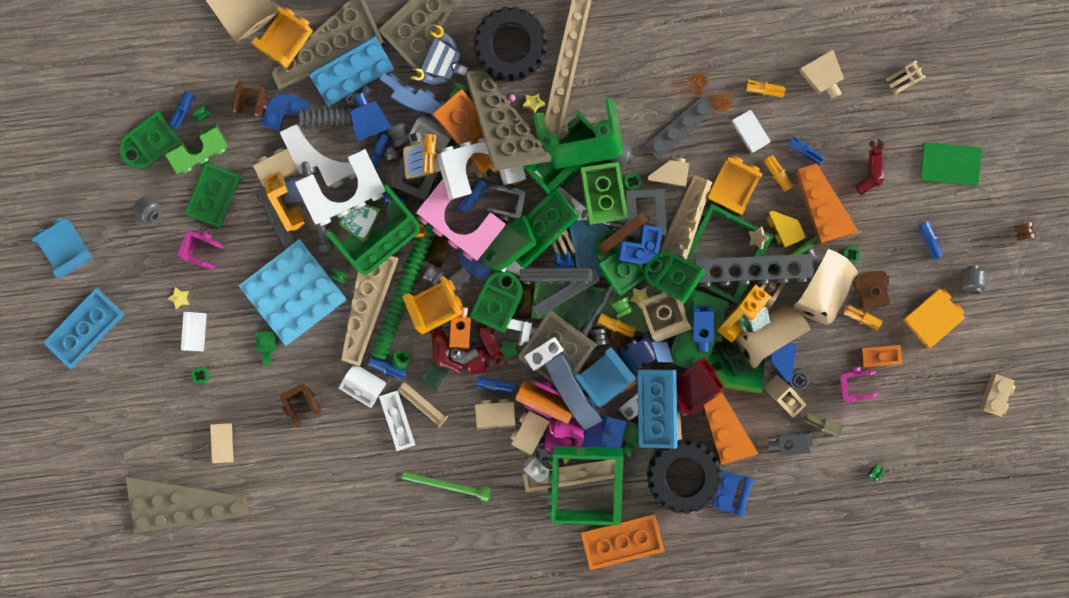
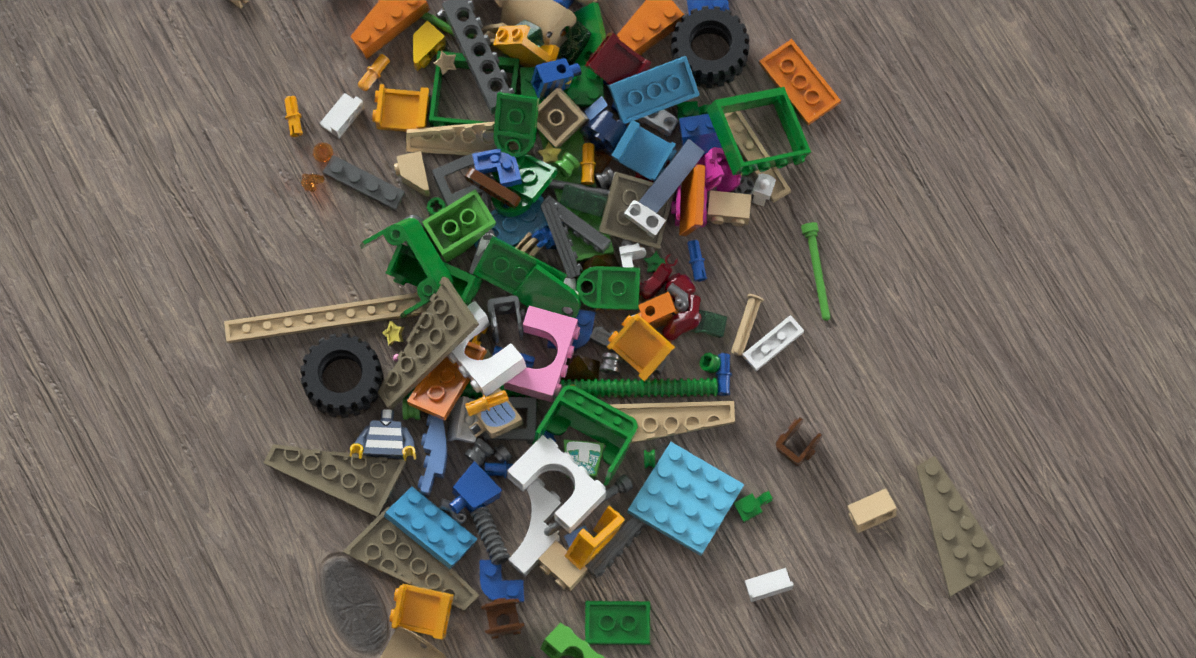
camera: 110 degrees left, 15 degrees down
light yellow piece [167,287,189,309] -> none
dark pink piece [178,231,225,270] -> none
green bush [191,367,210,384] -> none
white panel [339,365,386,408] -> none
tan brick [475,399,516,429] -> none
blue axle [787,136,824,165] -> none
tan torso [799,50,844,99] -> none

